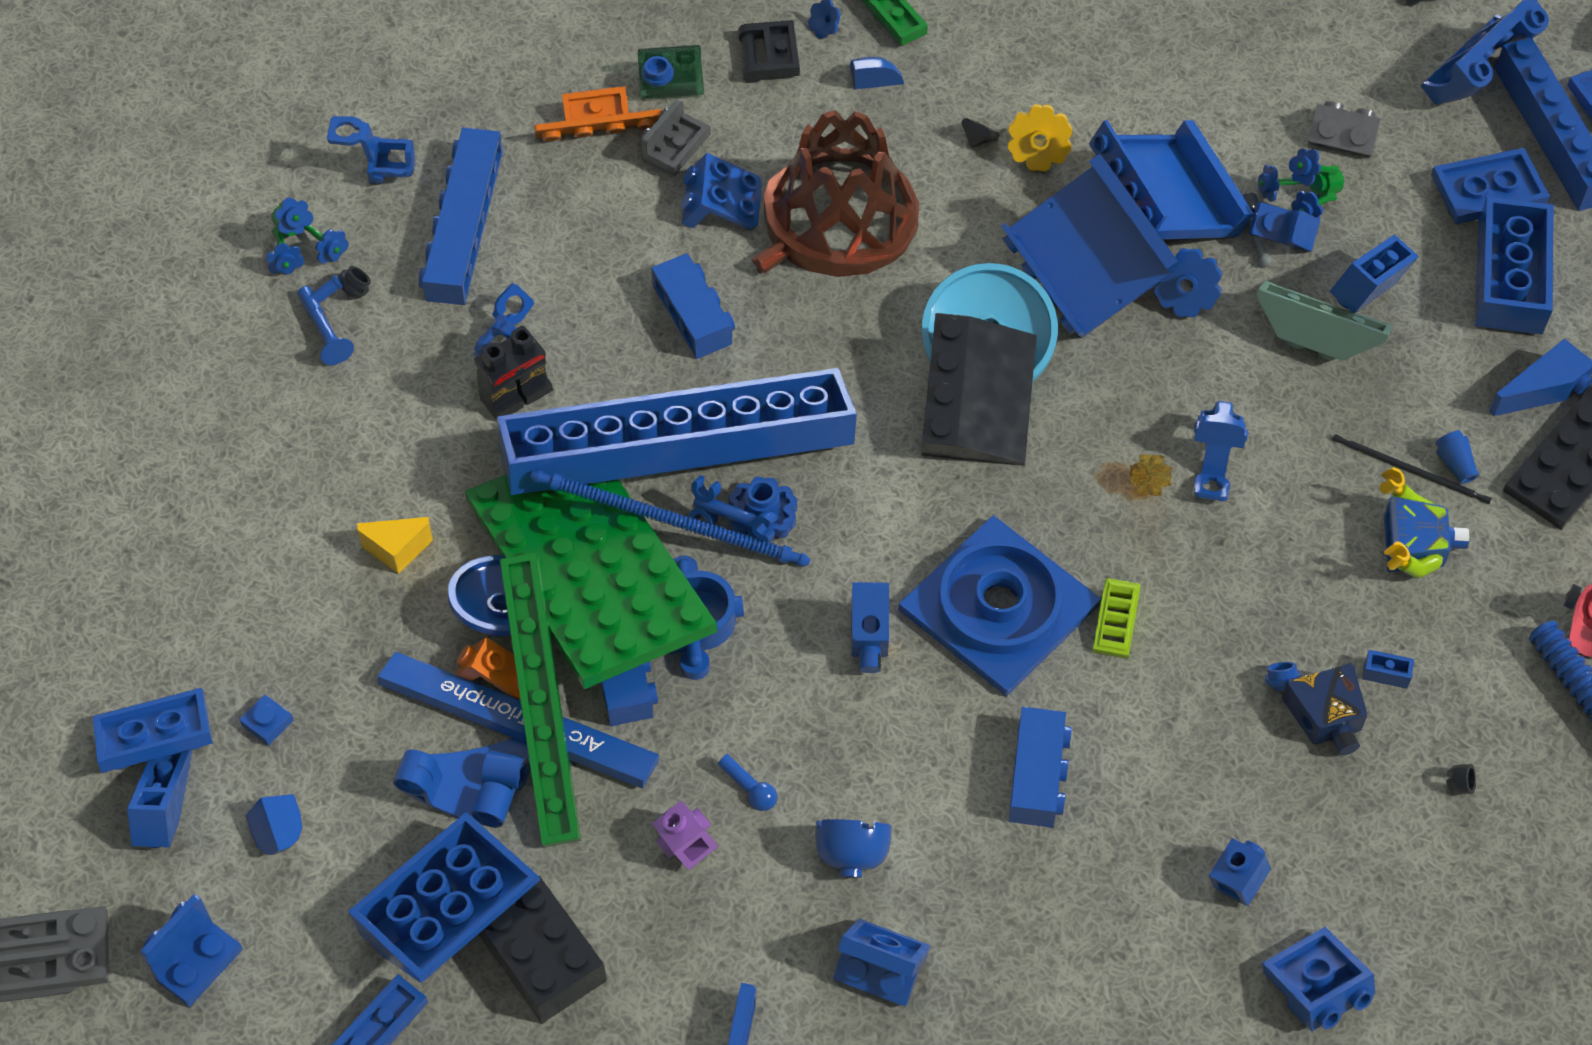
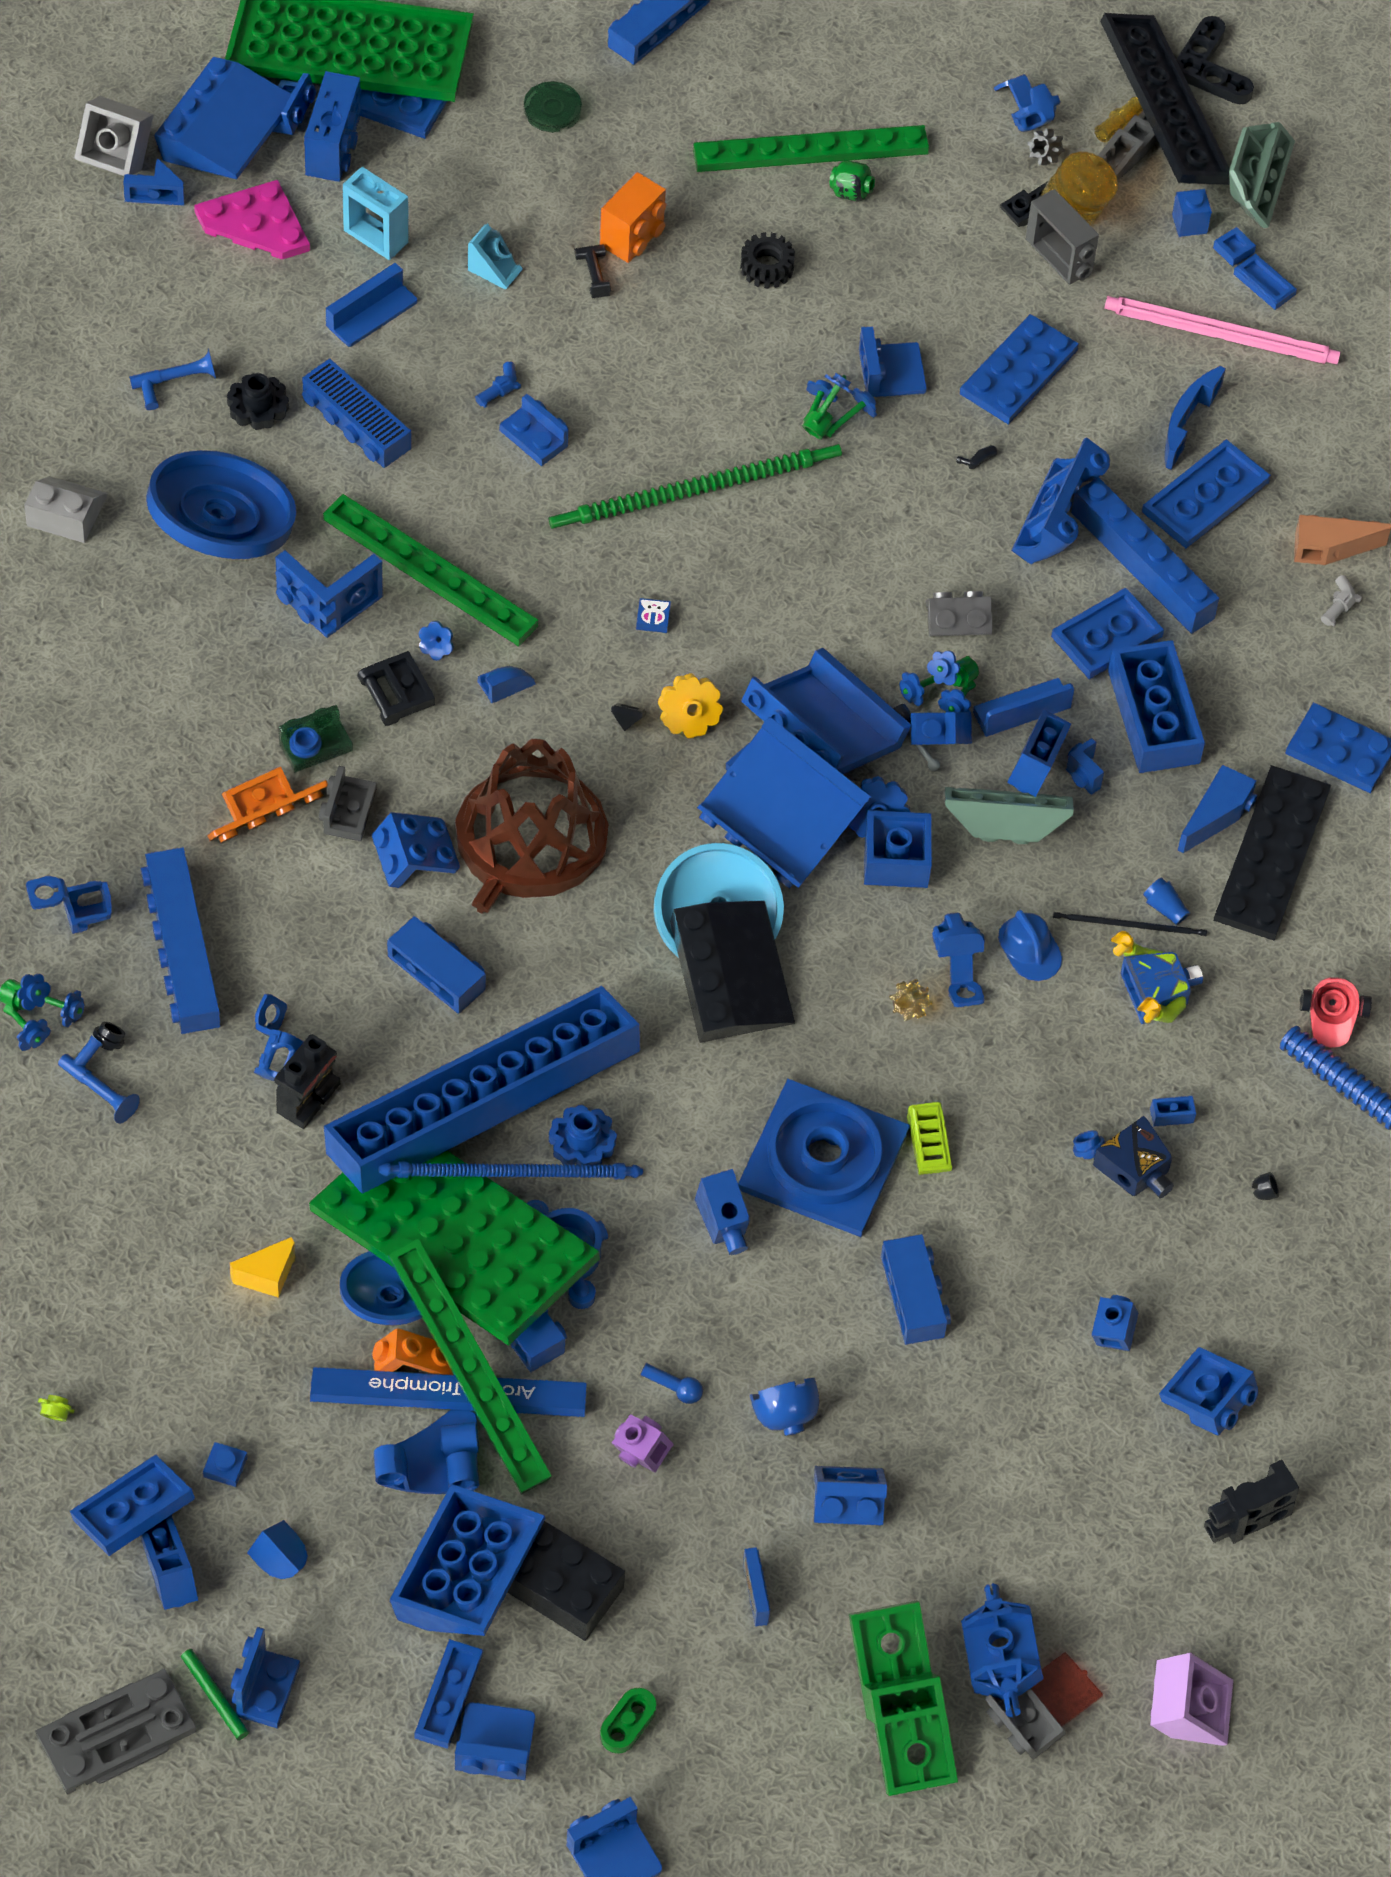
camera: 25 degrees left, 0 degrees up
blue bar [688,475,777,541] -> none
none -> lime plate [38,1395,75,1422]
none -> green bar [181,1649,249,1741]
none -> tile [636,598,671,633]
none -> blue slope [864,810,932,888]
none -> blue panel [973,678,1074,737]
none -> blue piece [998,910,1062,981]
none -> blue bracket [1066,738,1104,795]

